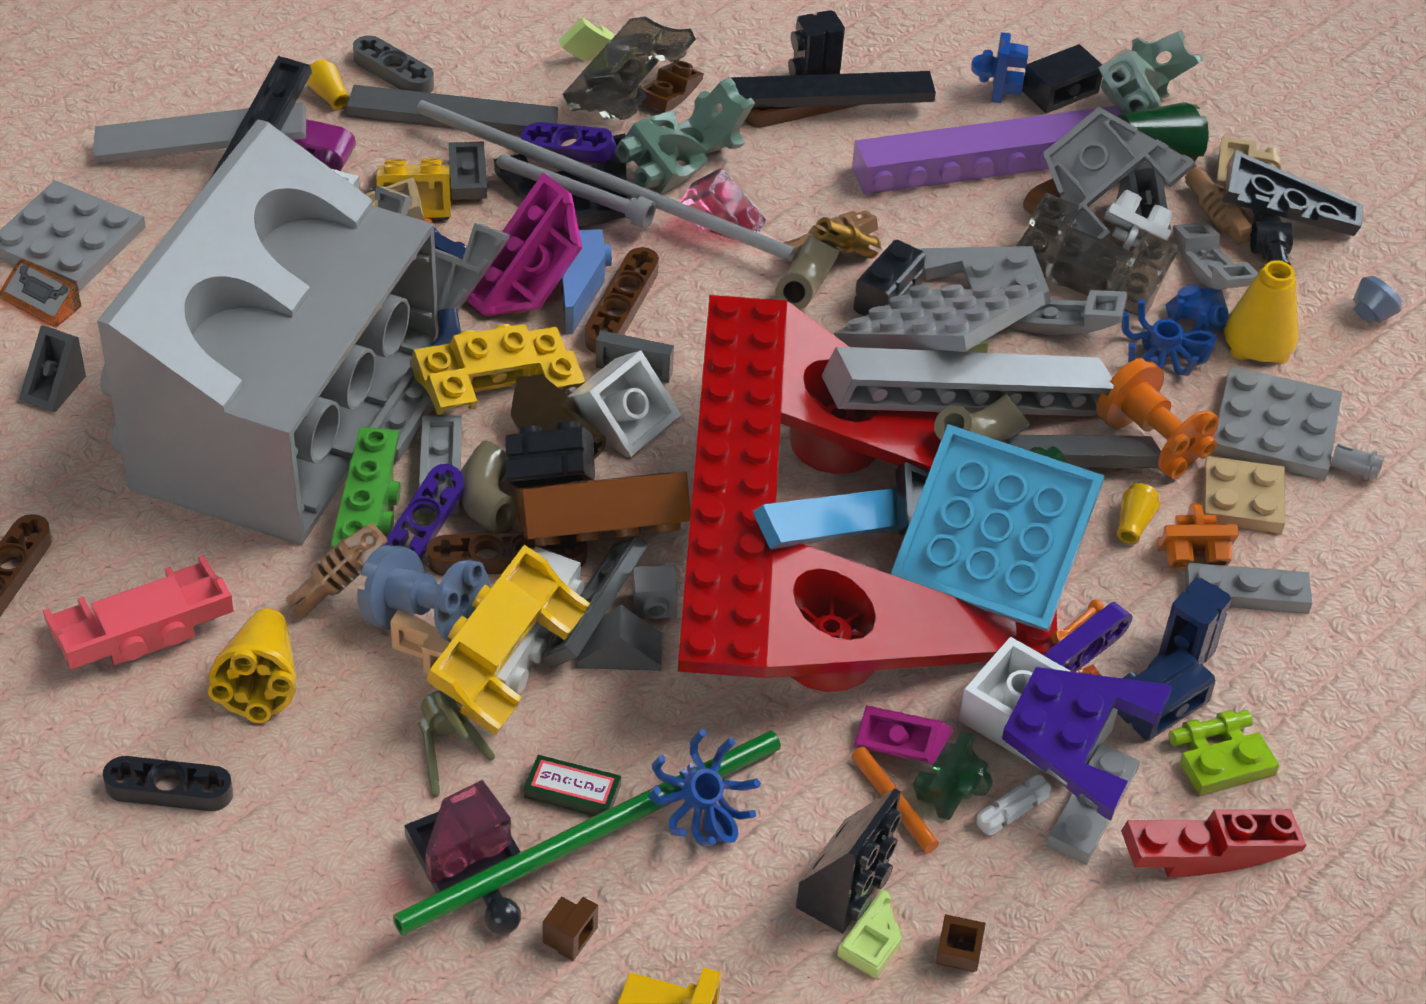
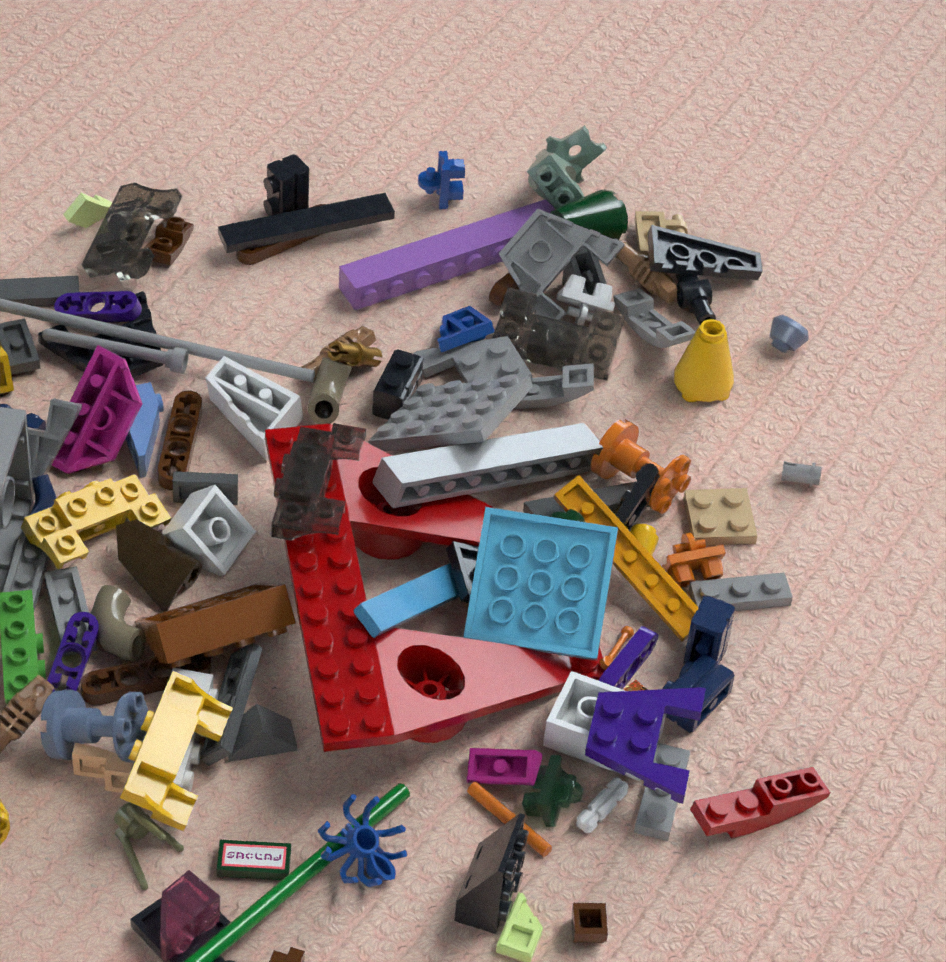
camera: 15 degrees left, 0 degrees up
black brick [505,421,595,488] -> none
sand green hips [614,77,755,195] -> none
light grey plate [632,565,677,619] -> none
clear pink slope [681,168,766,240] -> none
dark tan cylinder [934,394,1030,442] -> none
black brick [1022,44,1103,114] -> none
blue animal [1121,299,1217,376] -> none
blue bracket [1165,285,1229,335] -> none
lime plate [1168,710,1279,796] -> none
light grey plate [1211,366,1342,481] -> none
none -> white wedge [205,356,303,461]
none -> clear smoke bracket [271,423,366,541]
none -> blue wing [437,306,495,353]
none -> light orange plate [554,475,698,642]
none -> black hinge [615,463,660,531]

